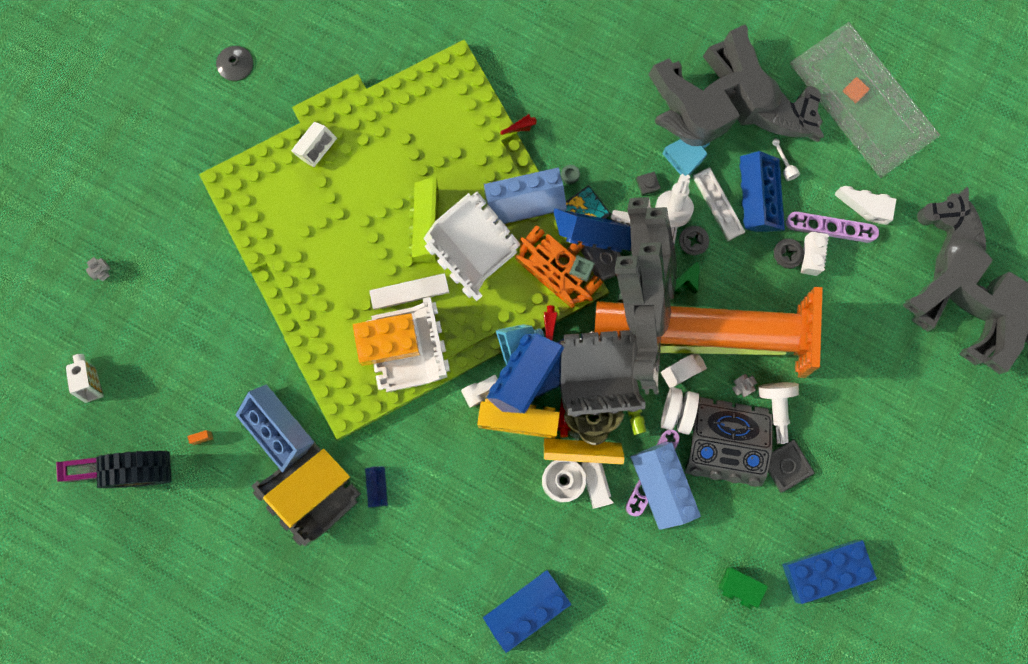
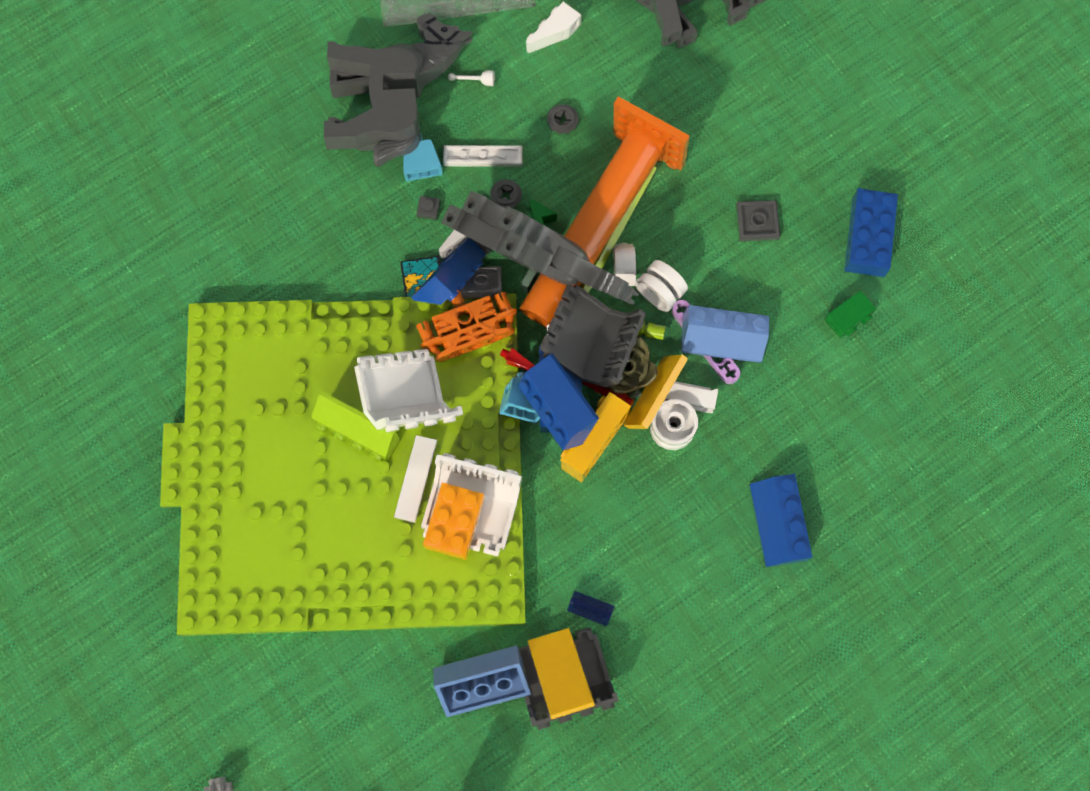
camera: 60 degrees left, 5 degrees down
orange tile [187,430,213,445] -> none
dark grey dish [216,46,253,81] -> none
white brick [291,122,337,167] -> none
white piece [461,375,498,408] -> none
medium blue slope [484,167,567,224] -> none
red piece [500,114,537,135] -> none
sand green tile [561,165,580,185] -> none
sand green tile [569,255,595,282] -> none
white piece [655,174,694,227] -> none
dark grey hinge [685,397,772,487] -> none
light grey gear [732,374,757,397] -> none
blue slope [739,151,785,232] -> none
white piece [759,382,799,444] -> none
lavender beam [785,212,879,243] -> none
white brick [801,232,829,276] -> none

